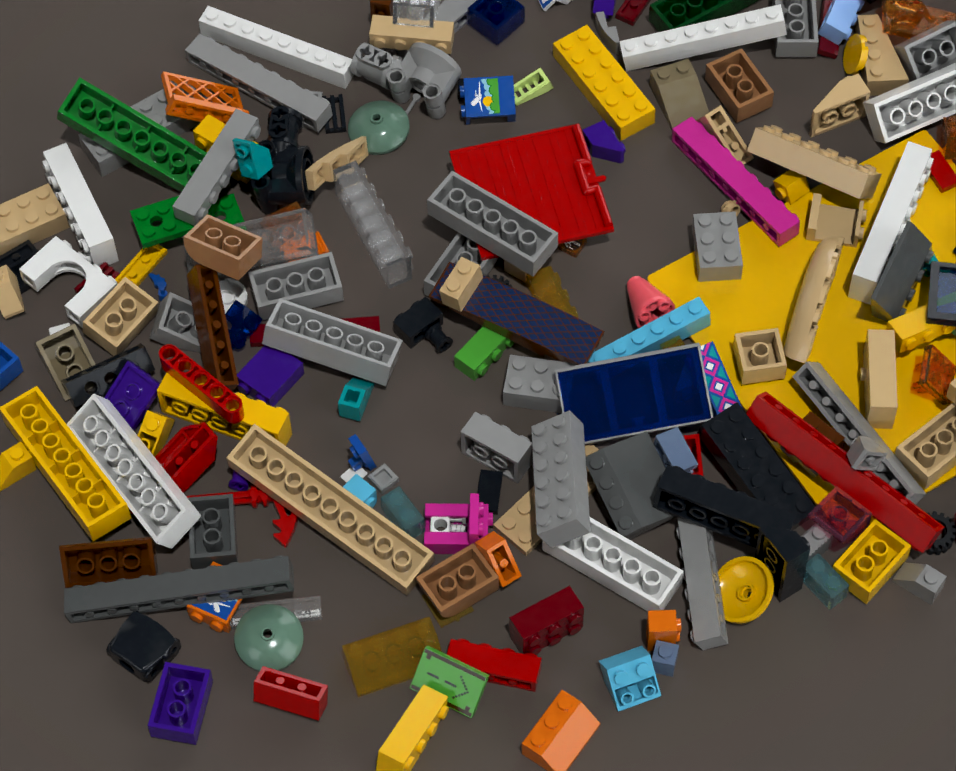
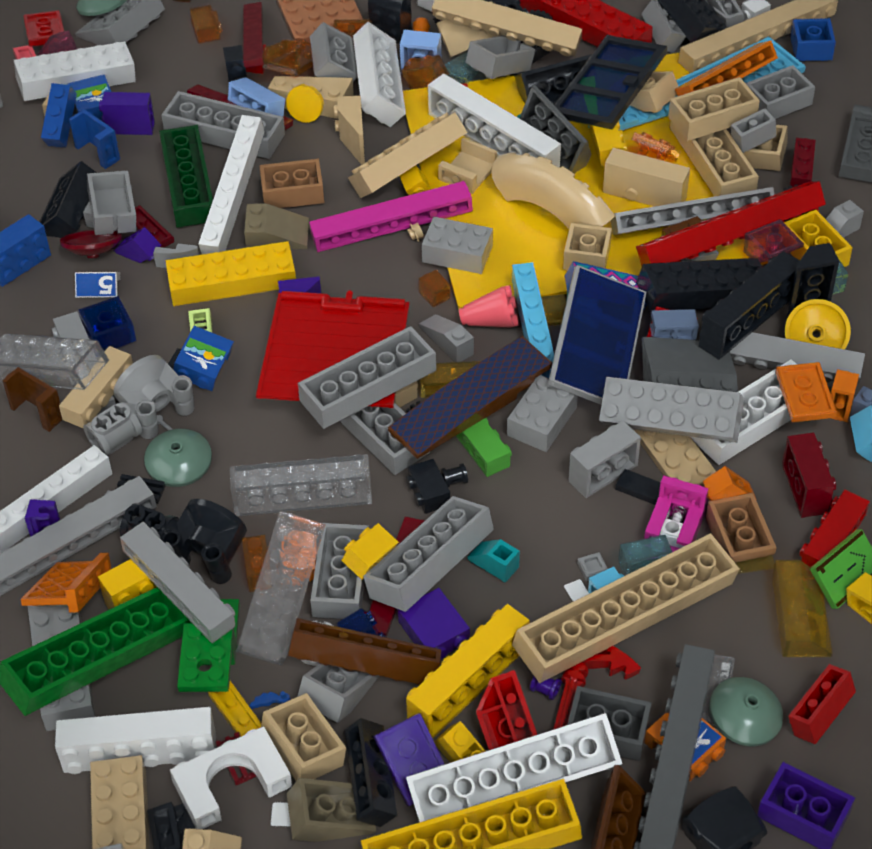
camera: 70 degrees left, 10 degrees down
red beam [159,344,244,424] -> none
medium nougat brick [184,214,263,281] -> none
teal slope [233,138,273,180] -> none
tan slope [305,136,368,191] -> none
blue hinge [348,434,377,471] -> none
tan brick [439,257,483,312] -> none
tan slope [696,105,754,165] -> none
light grey slope [847,436,888,471] -> none
none -> dark purple hinge [25,499,61,537]
none -> yellow brick [341,523,399,580]
none -> clear orange brick [419,270,450,307]
none -> light grey slope [419,314,474,364]
none -> orange tile [775,362,837,422]

